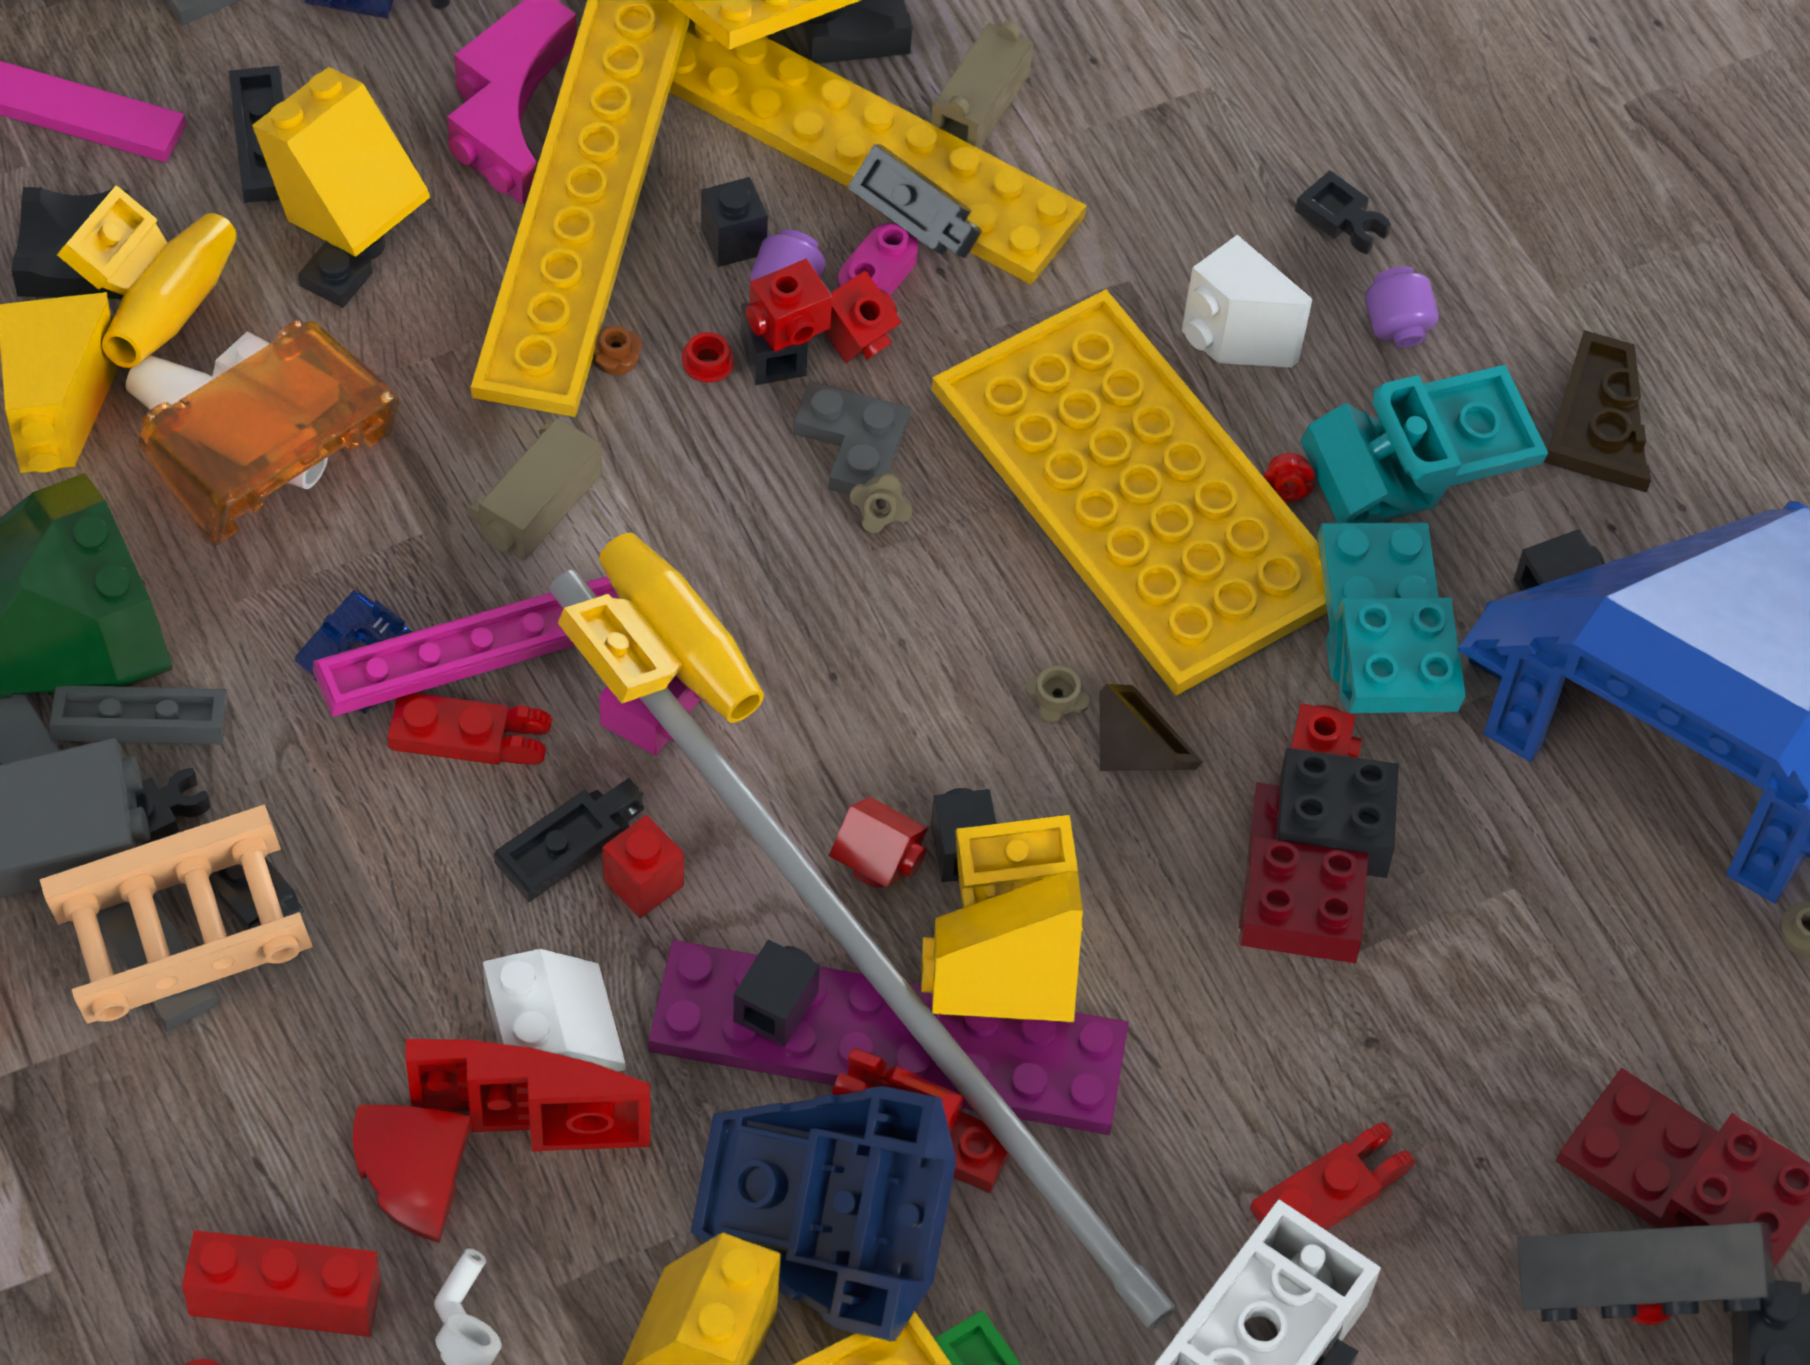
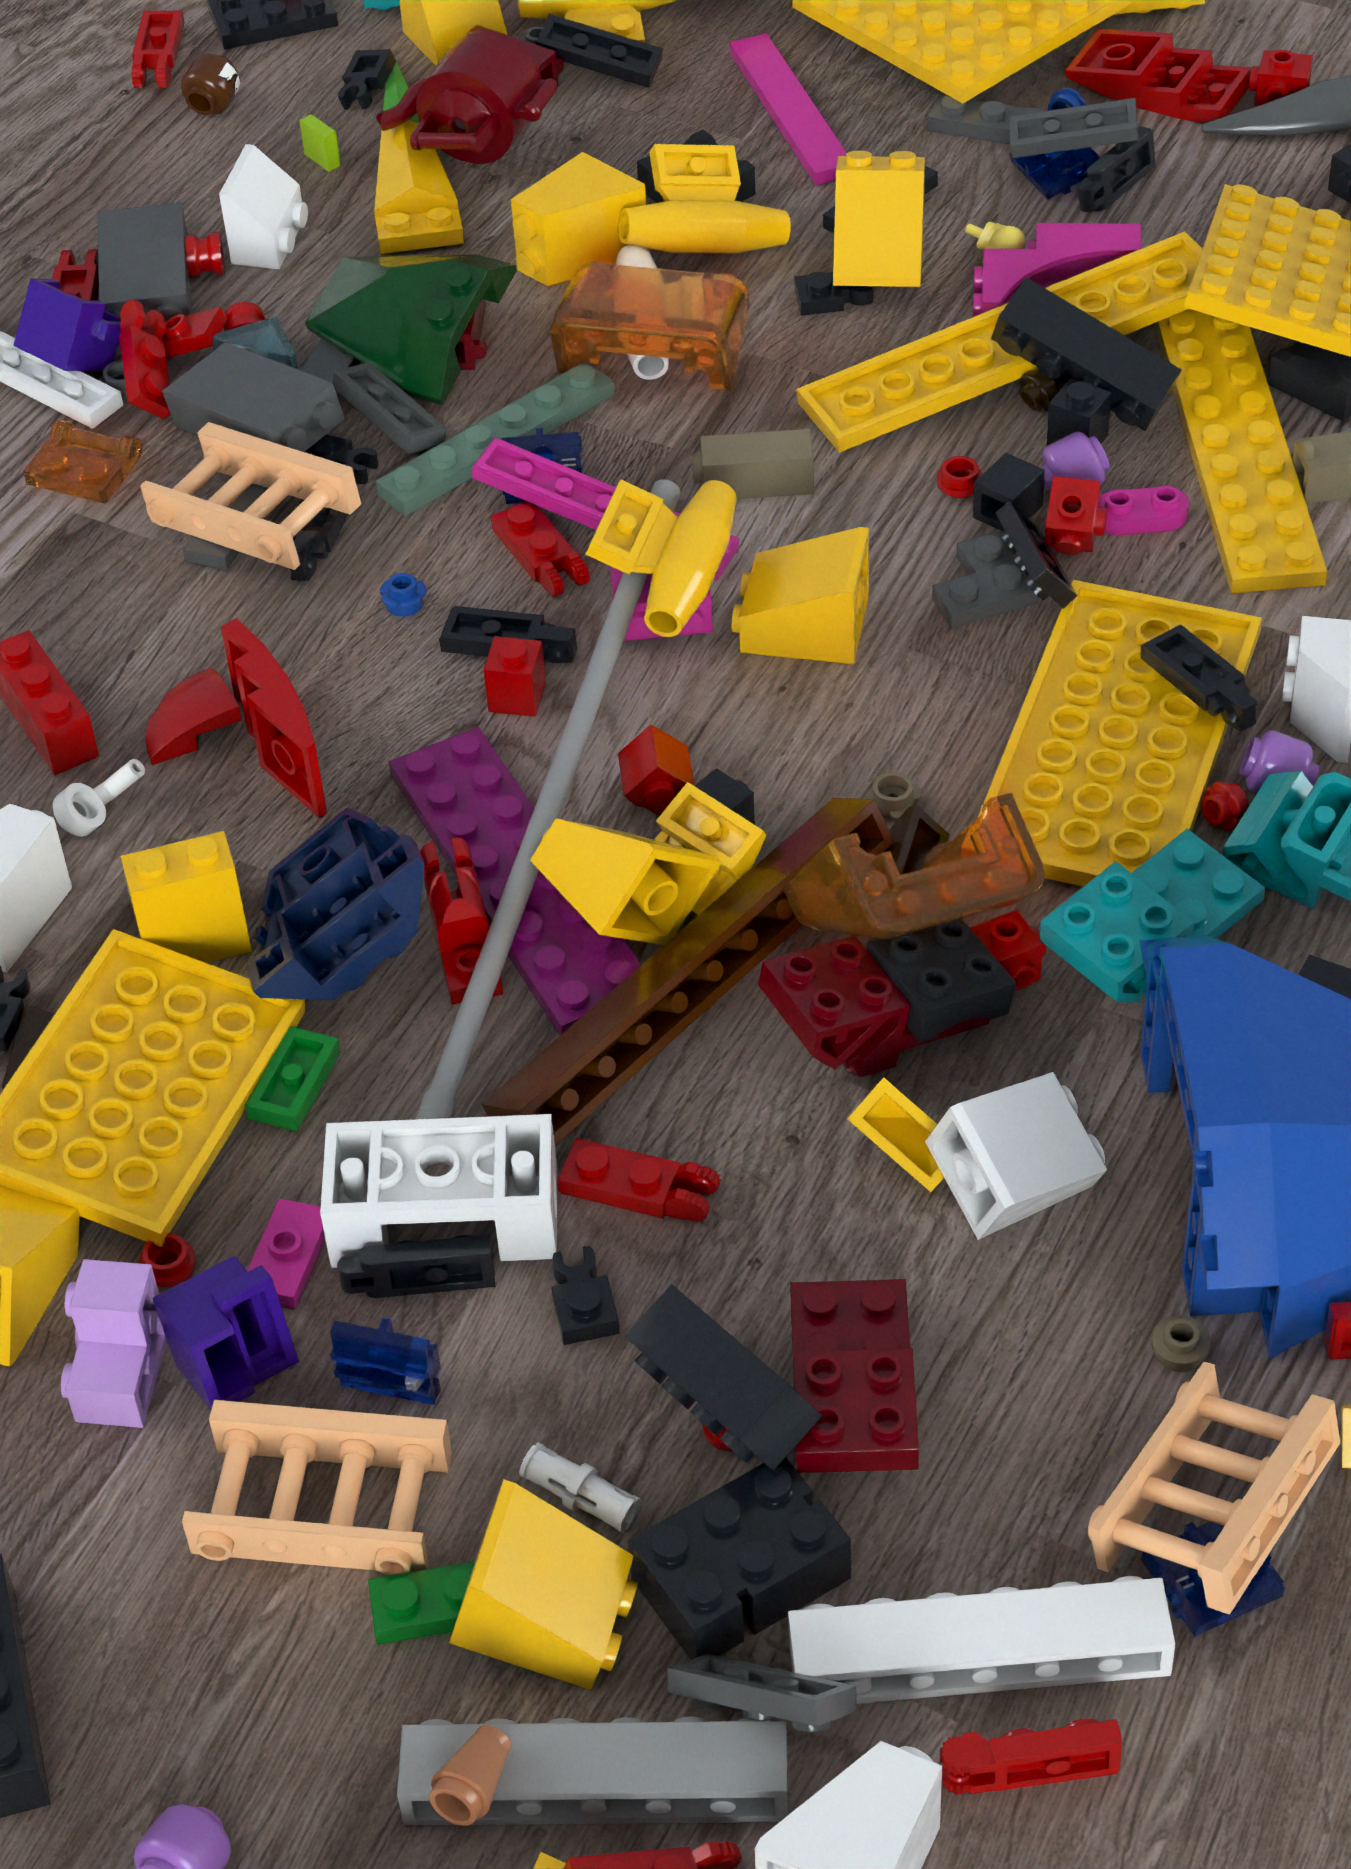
camera: 60 degrees right, 10 degrees down
white slope [483,949,626,1072] -> none
dark orange plate [594,325,642,375] -> none
black brick [733,939,820,1047] -> none
red brick [745,258,832,352] -> none
hinge [847,144,982,258] -> none
dark tan plate [850,473,912,533] -> none
none -> sand green plate [375,361,615,517]
none -> blue plate [380,573,427,617]
none -> reddish brown brick [481,798,894,1145]
none -> black plate [551,1246,620,1345]
none -> yellow slope [732,527,869,664]
none -> clear orange windscreen [783,793,1045,939]
none -> yellow slope [847,1077,944,1193]
none -> white slope [925,1072,1107,1240]
none -> light yellow piece [965,222,1026,263]
none -> black brick [991,277,1182,431]
none -> black plate [996,500,1078,609]
none -> dark brown plate [1019,368,1060,411]
none -> black hinge [1140,625,1258,732]
none -> medium lavender head [1239,730,1319,794]

